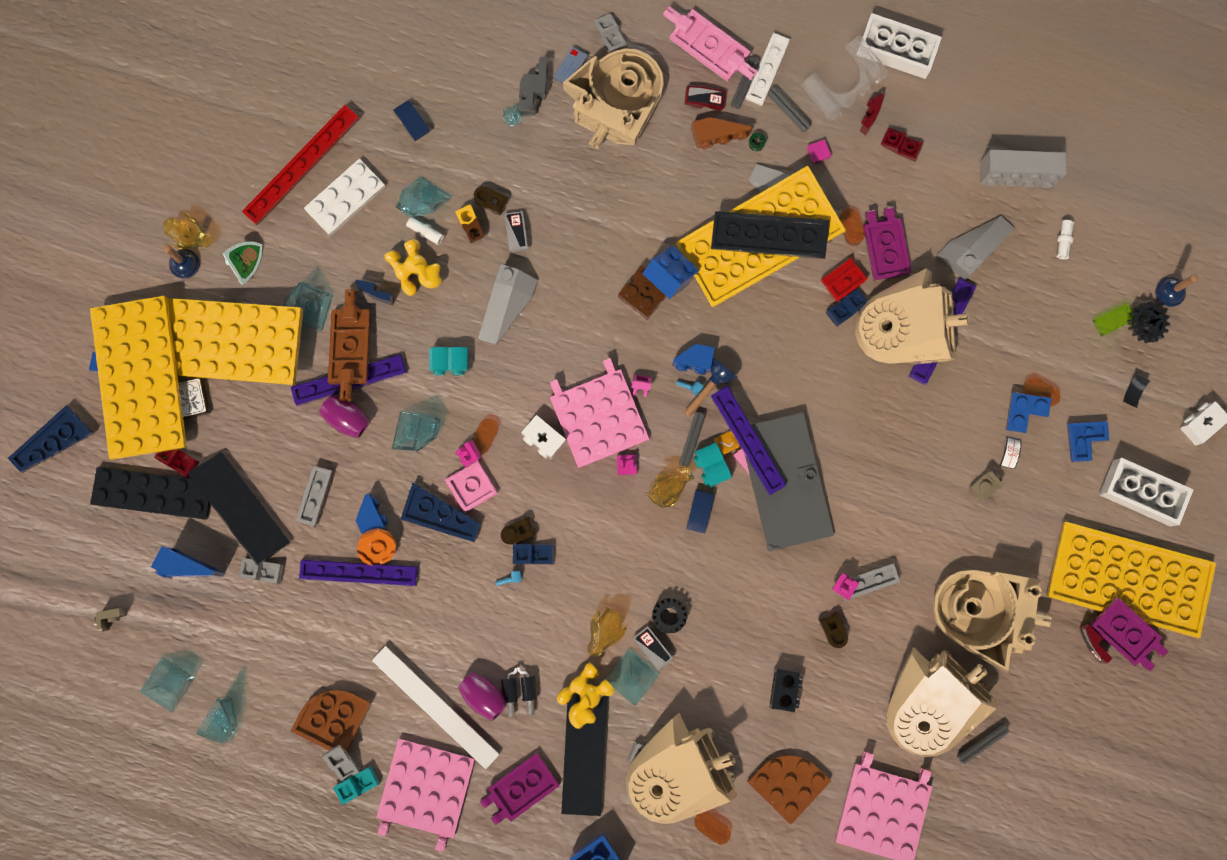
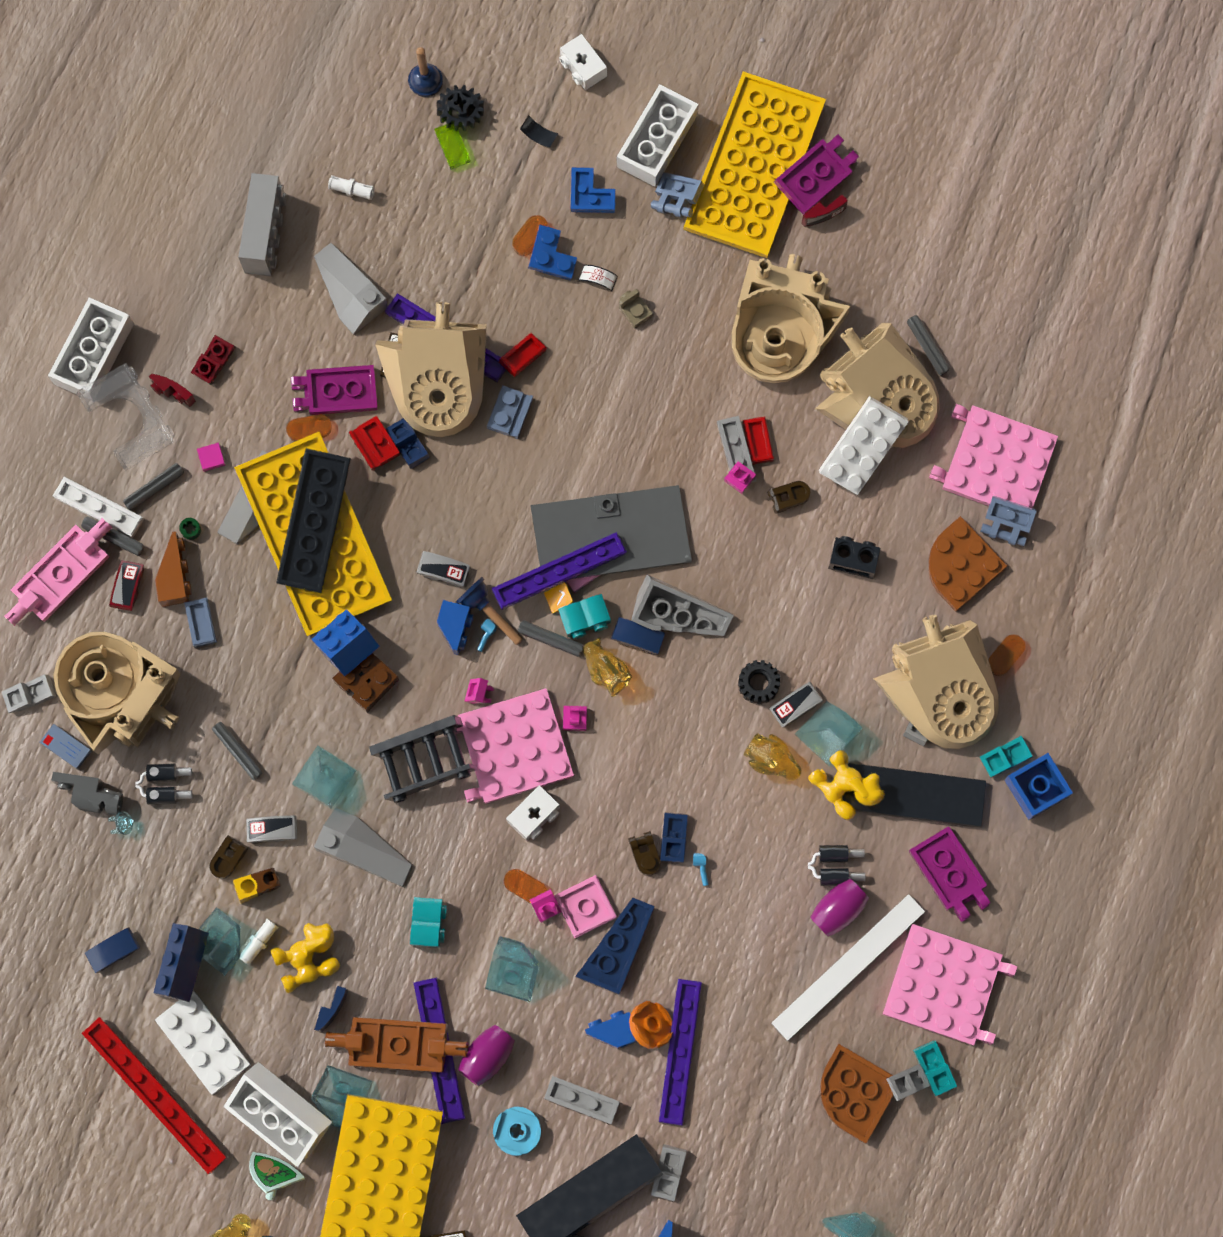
camera: 80 degrees left, 5 degrees down
none -> black piece [135,763,192,805]
none -> dark blue slope [153,923,209,1002]
none -> sand blue tile [185,598,217,648]
none -> dark grey axle [212,722,262,780]
none -> white brick [224,1062,332,1167]
none -> clear light blue slope [292,745,357,809]
none -> black fence [369,715,477,803]
none -> slope [416,551,470,587]
none -> sand blue plate [487,385,533,439]
none -> medium azure plate [493,1107,541,1156]
none -> red tile [499,333,547,377]
none -> light grey wedge [631,575,734,636]
none -> sand blue plate [651,172,704,218]
none -> red tile [743,416,774,465]
none -> white plate [819,396,909,495]
none -> sand blue plate [980,495,1037,546]
none -> teal slope [980,736,1033,777]

